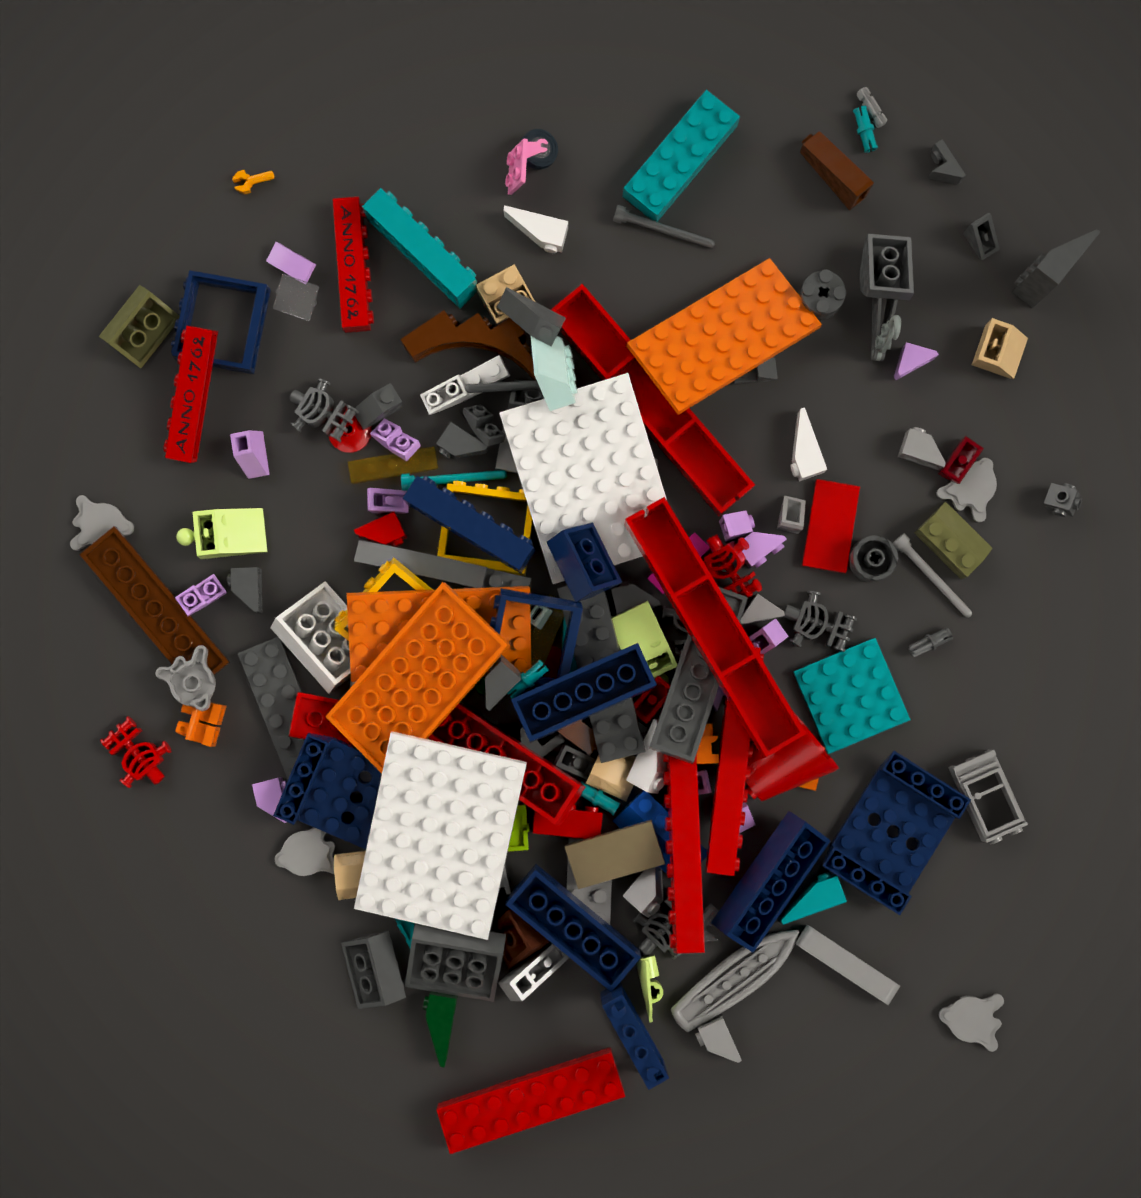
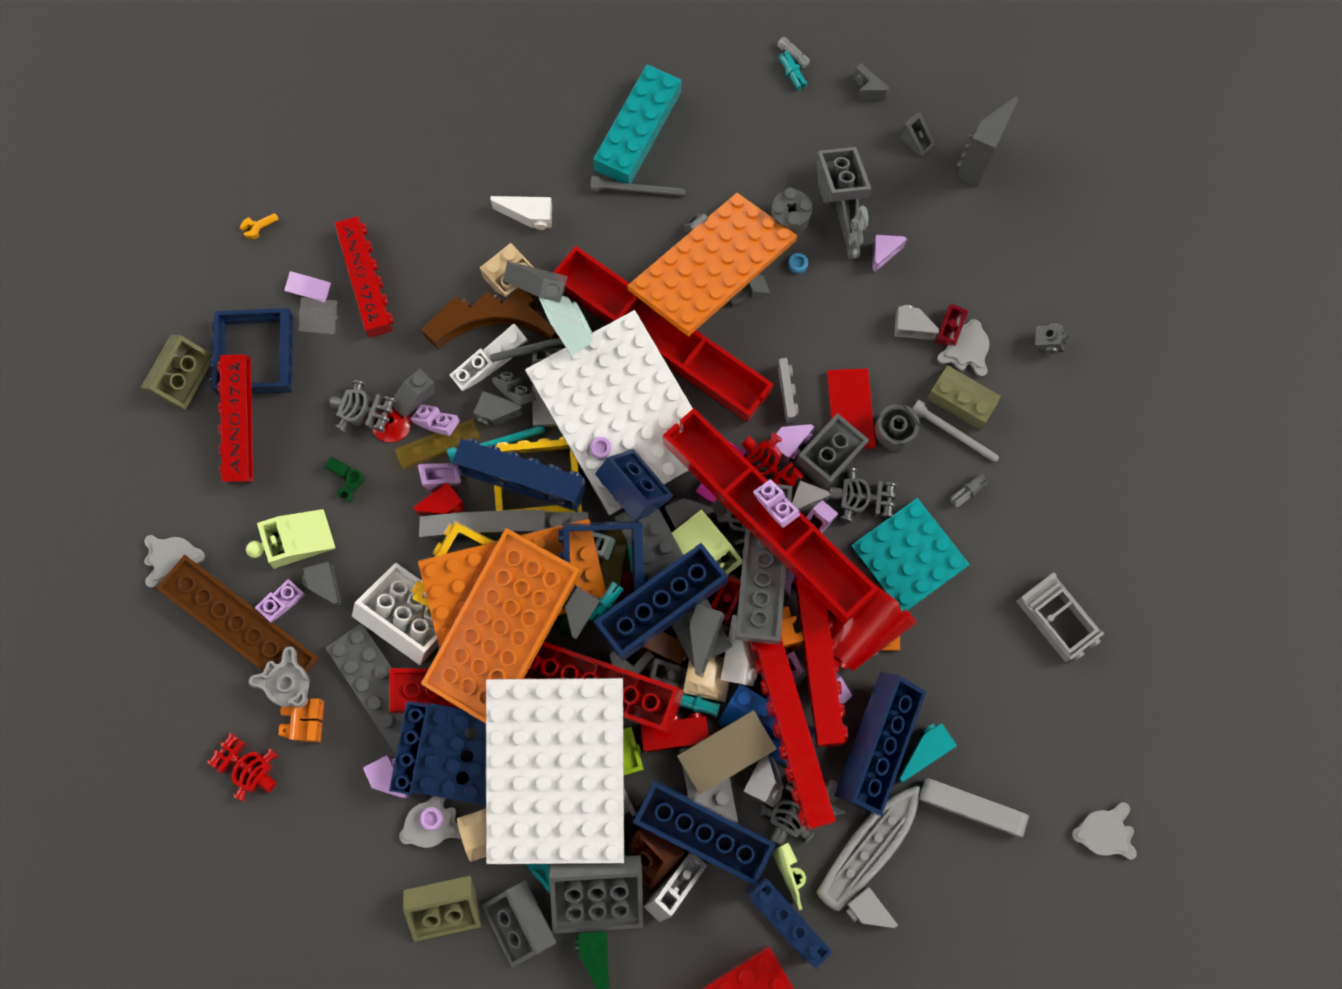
camera: 15 degrees left, 10 degrees down
lavender slope [230,430,270,479] -> none
teal brick [362,188,478,309] -> none
plate [505,129,558,195] -> none
lavender slope [719,510,755,542] -> none
light grey slope [777,496,806,534] -> none
white slope [790,407,827,481] -> none
reddish brown slope [800,131,874,211] -> none
dark blue slope [822,751,971,915] -> none
tan slope [972,318,1028,379] -> none
none -> dark green bar [325,457,365,503]
none -> olive slope [403,876,481,942]
none -> lavender tile [420,807,443,830]
none -> lavender tile [590,437,611,459]
none -> dark grey tile [683,214,708,232]
none -> dark grey slope [688,604,725,678]
none -> lavender slope [753,479,800,528]
none -> light grey plate [777,358,799,424]
none -> dark azure tile [788,253,808,274]
none -> dark grey slope [794,413,869,490]

